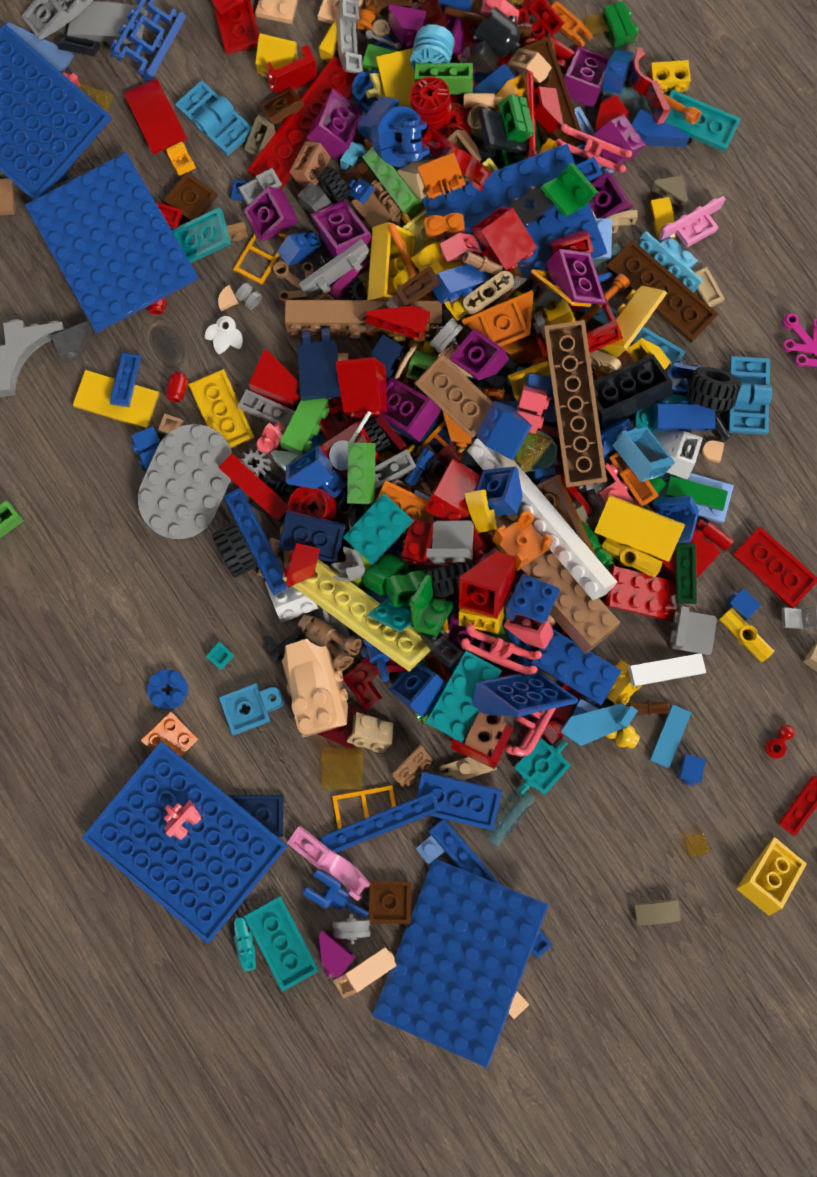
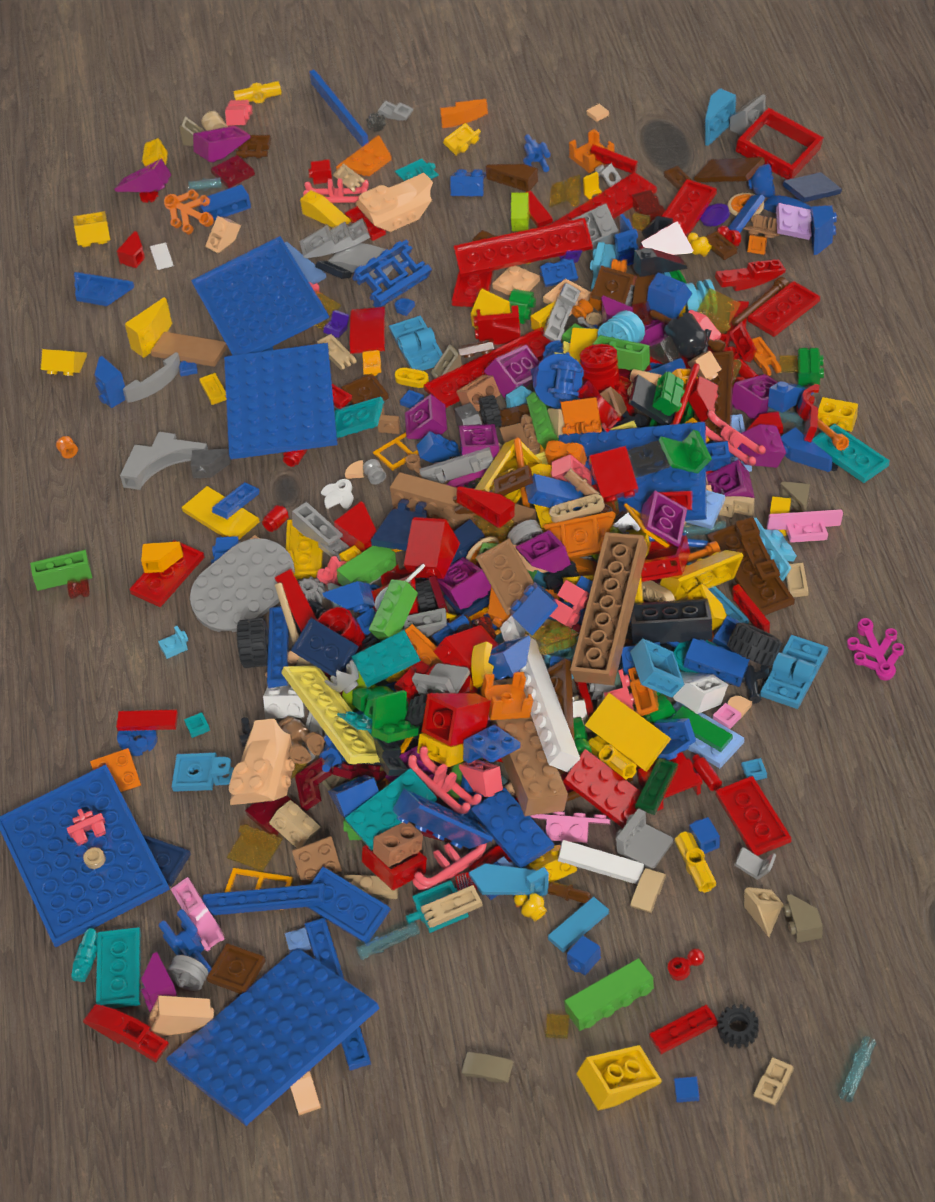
camera: 30 degrees right, 30 degrees down
light grey slope [239,168,282,206] -> none
red slope [283,543,320,587] -> none
blue tile [348,178,375,205] -> none
none -> clear red wheel [67,578,90,599]
none -> tan tile [83,847,105,869]
none -> red slope [83,1004,169,1062]
none -> red tile [116,710,178,731]
none -> red plate [129,540,205,608]
none -> light orange slope [141,542,183,573]
none -> medium azure bracket [158,626,188,659]
none -> yellow plate [199,373,226,405]
none -> tan bar [275,583,299,645]
none -> light grey slope [292,502,343,546]
none -> tan hinge [317,334,357,370]
none -> dark purple bracket [323,310,349,338]
none -> yellow tile [339,545,362,562]
none -> blue tile [395,298,415,316]
none -> yellow plate [395,368,429,388]
none -> tan hinge [421,885,482,927]
none -> green brick [509,289,536,324]
none -> bright pink bracket [530,812,611,843]
none -> bright green brick [565,958,654,1031]
none -> tan slope [630,868,666,913]
none -> bright pink plate [713,703,741,729]
none -> red tile [732,584,770,634]
none -> reddish brown slope [735,517,780,581]
none -> dark azure tile [741,758,767,781]

